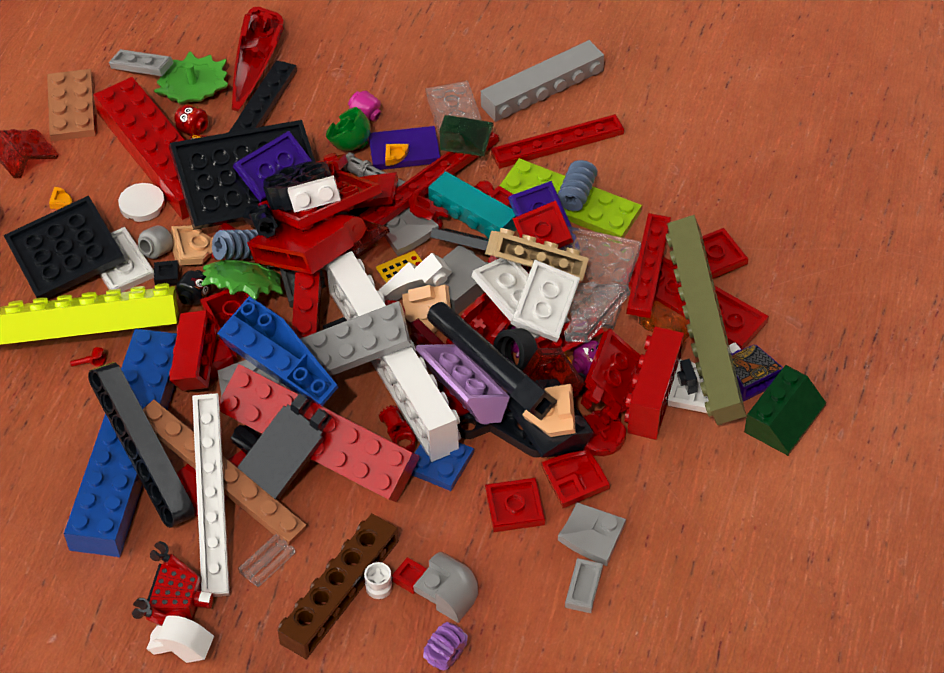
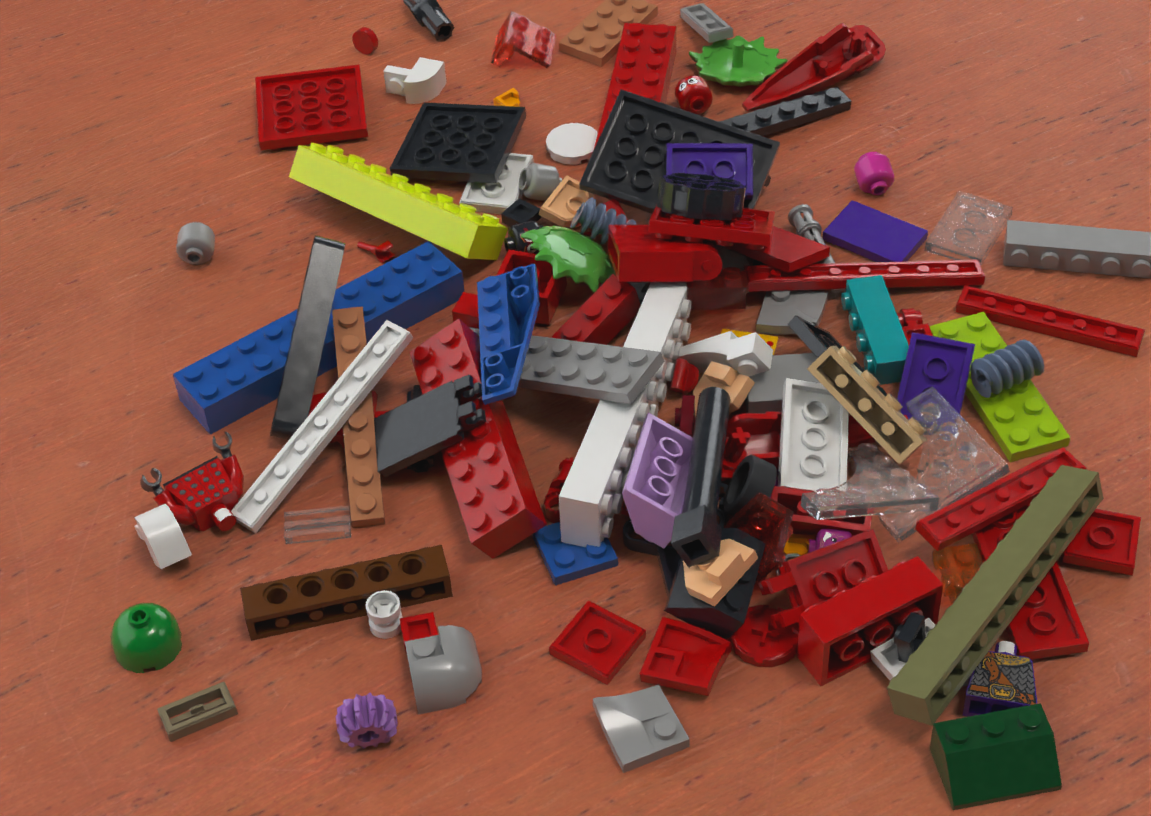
camera: 45 degrees right, 5 degrees down
red brick [169,310,218,391] -> none
black piece [243,204,278,238] -> none
white plate [288,175,341,212] -> none
red plate [317,153,348,175] -> none
green cylinder [326,107,371,151] -> none
light orange tile [385,144,409,166] -> none
red plate [409,192,449,227] -> none
clear green slope [440,115,494,156] -> none
white tile [510,260,580,342] -> none
red plate [513,200,574,248] -> none
light grey tile [565,558,603,613] -> none

